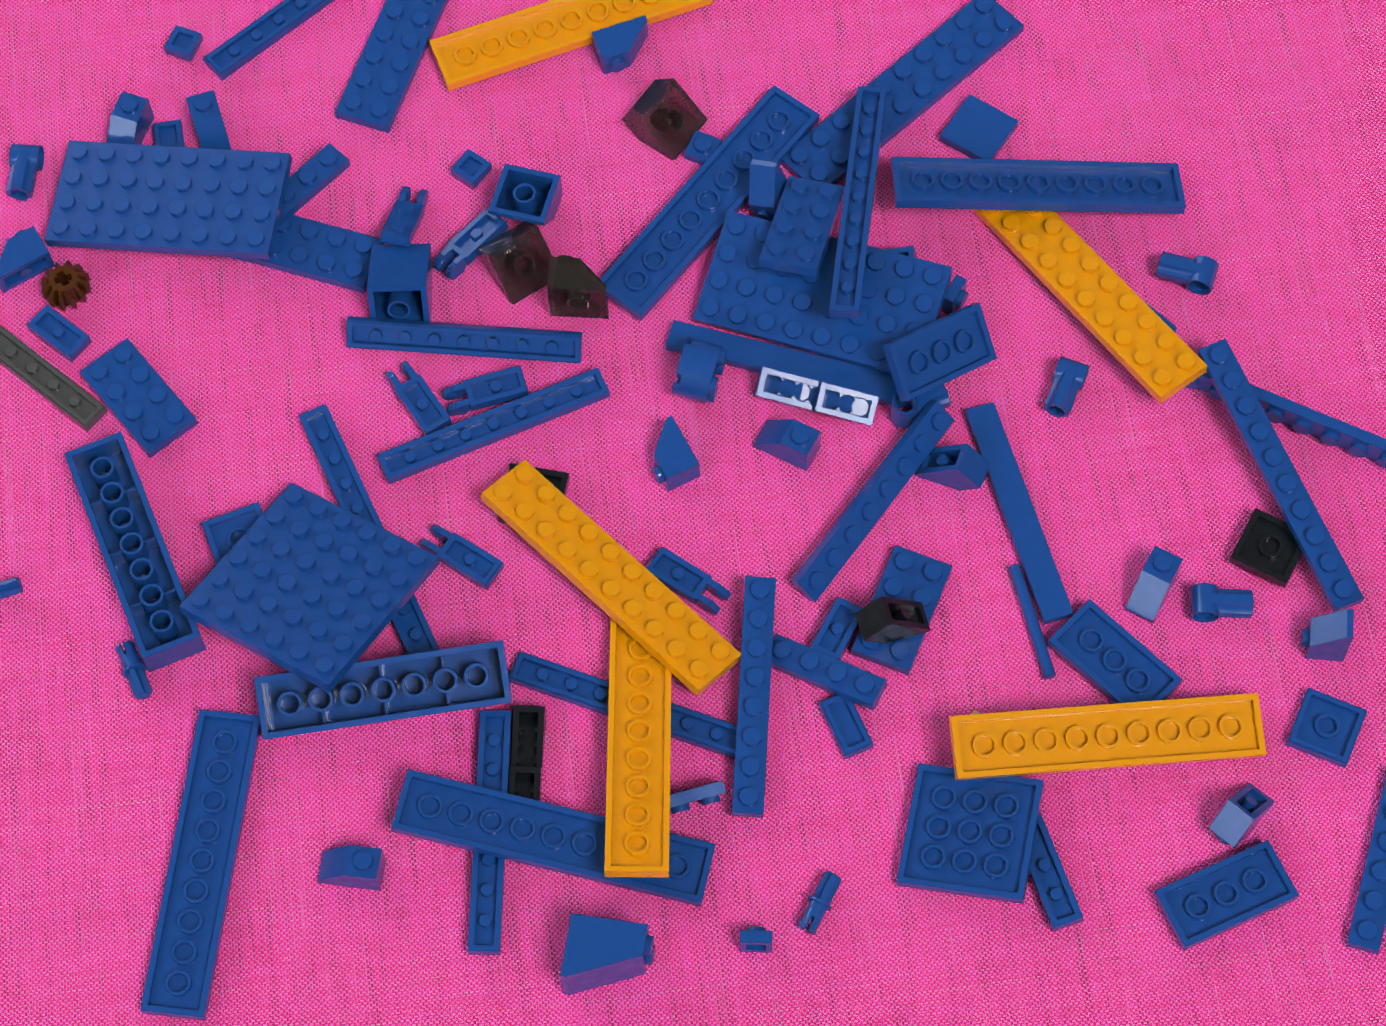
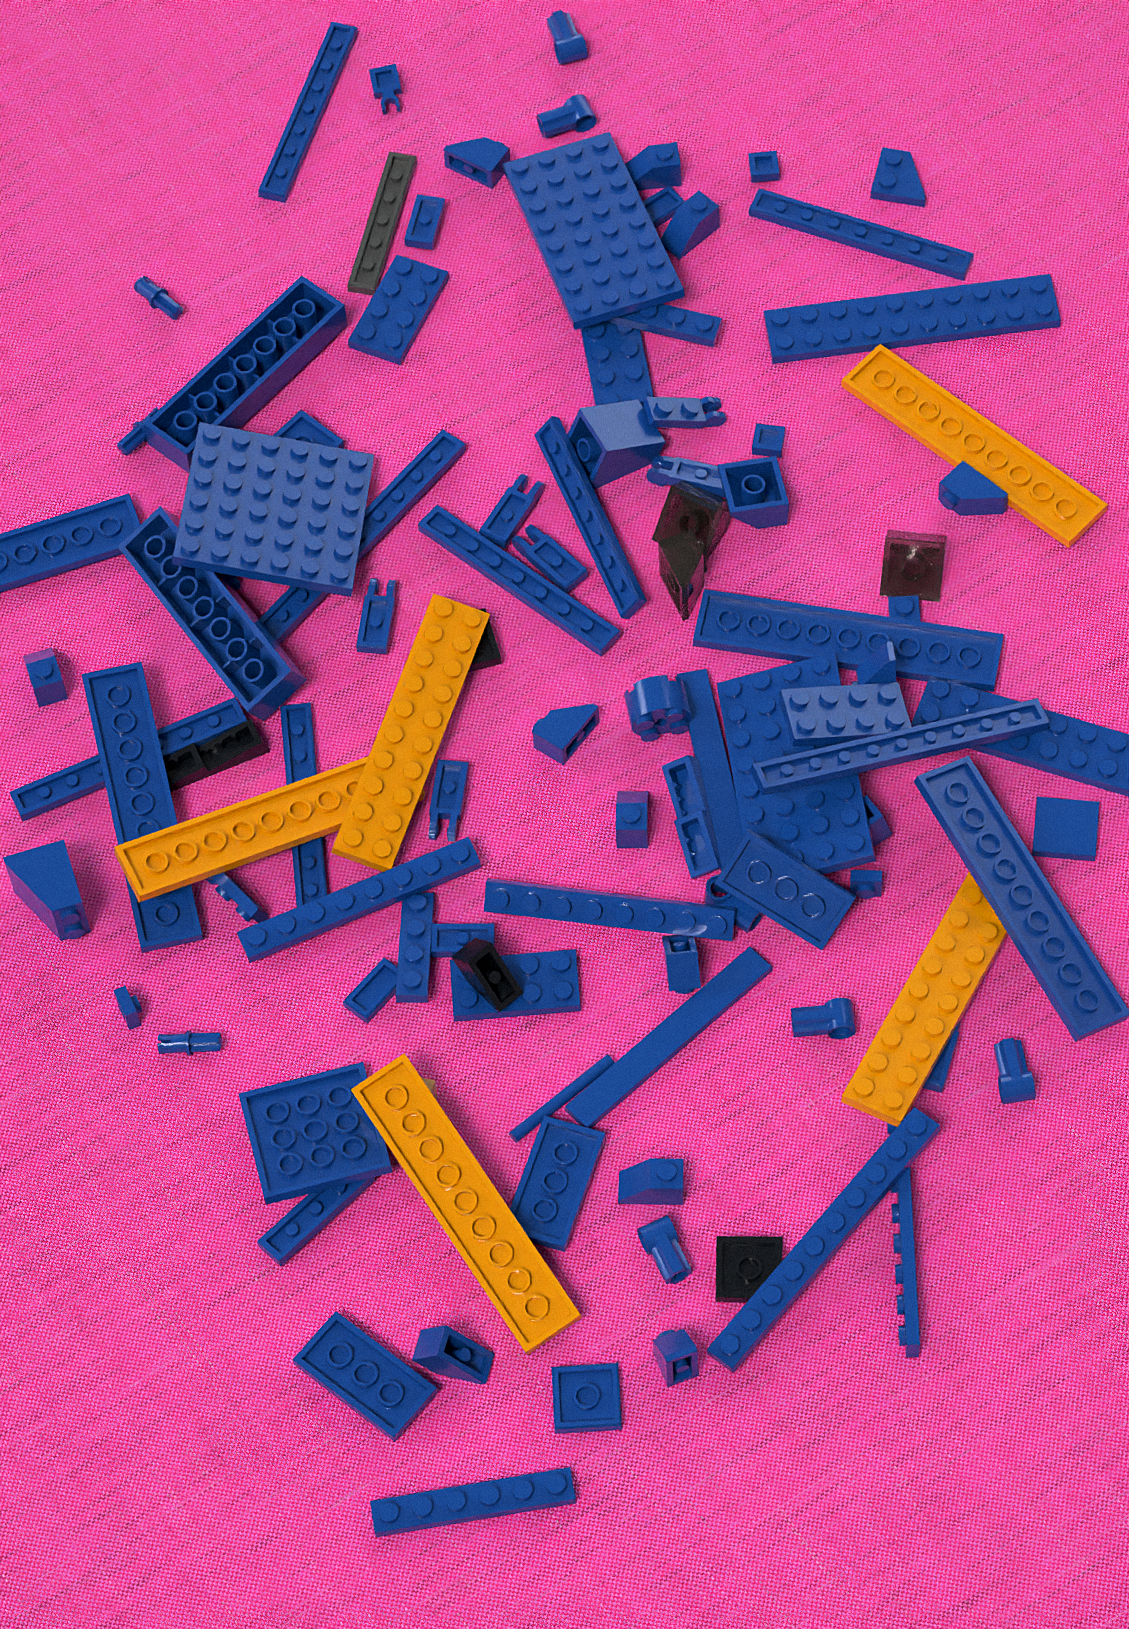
camera: 65 degrees right, 5 degrees down
reddish brown gear [40,260,91,311] -> none

